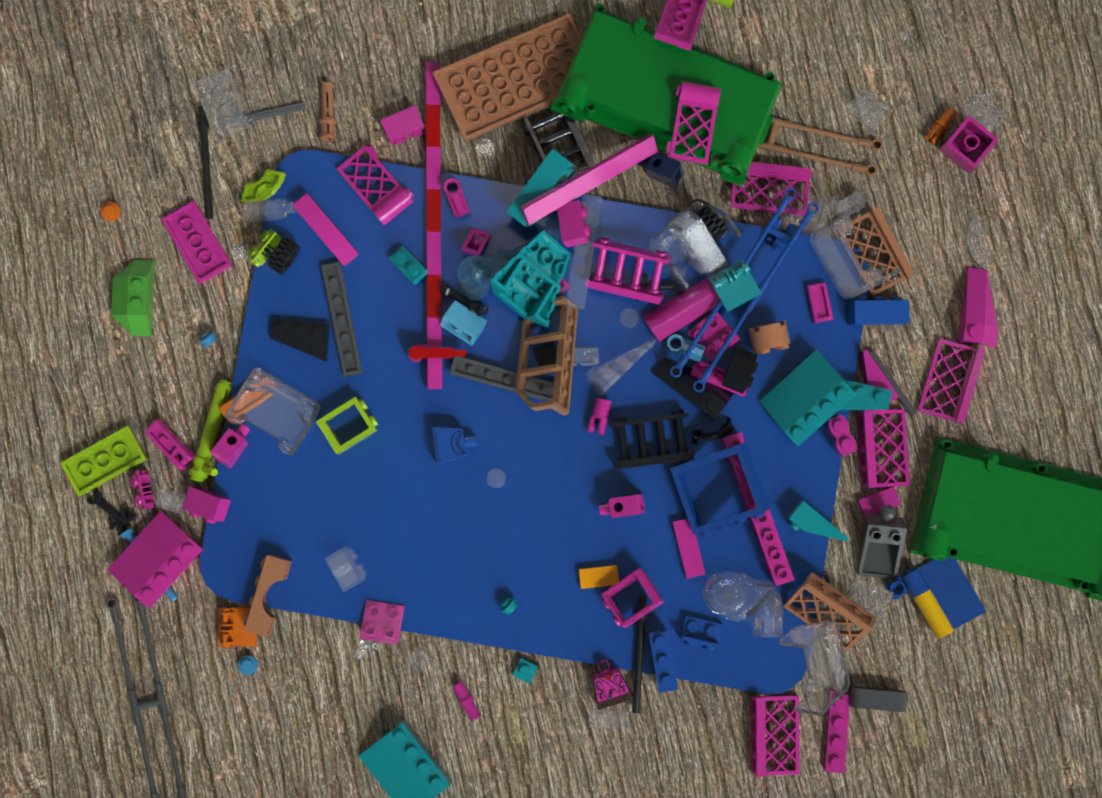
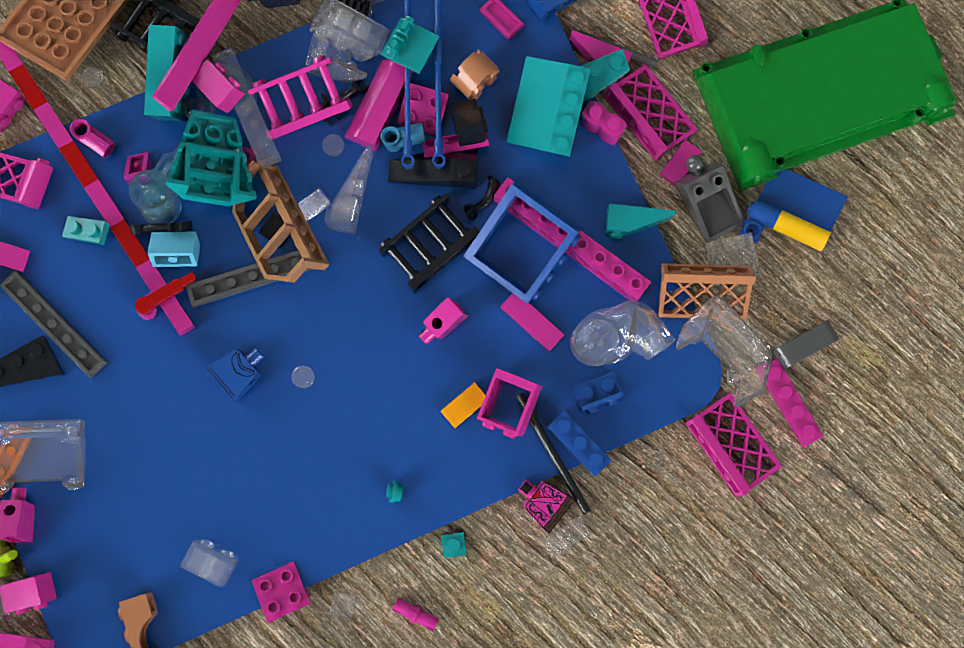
camera: 35 degrees left, 5 degrees down
lime window [316,397,378,455] -> none
clear arm [353,639,380,660] -> none
dark pink hinge [587,398,612,435] -> none

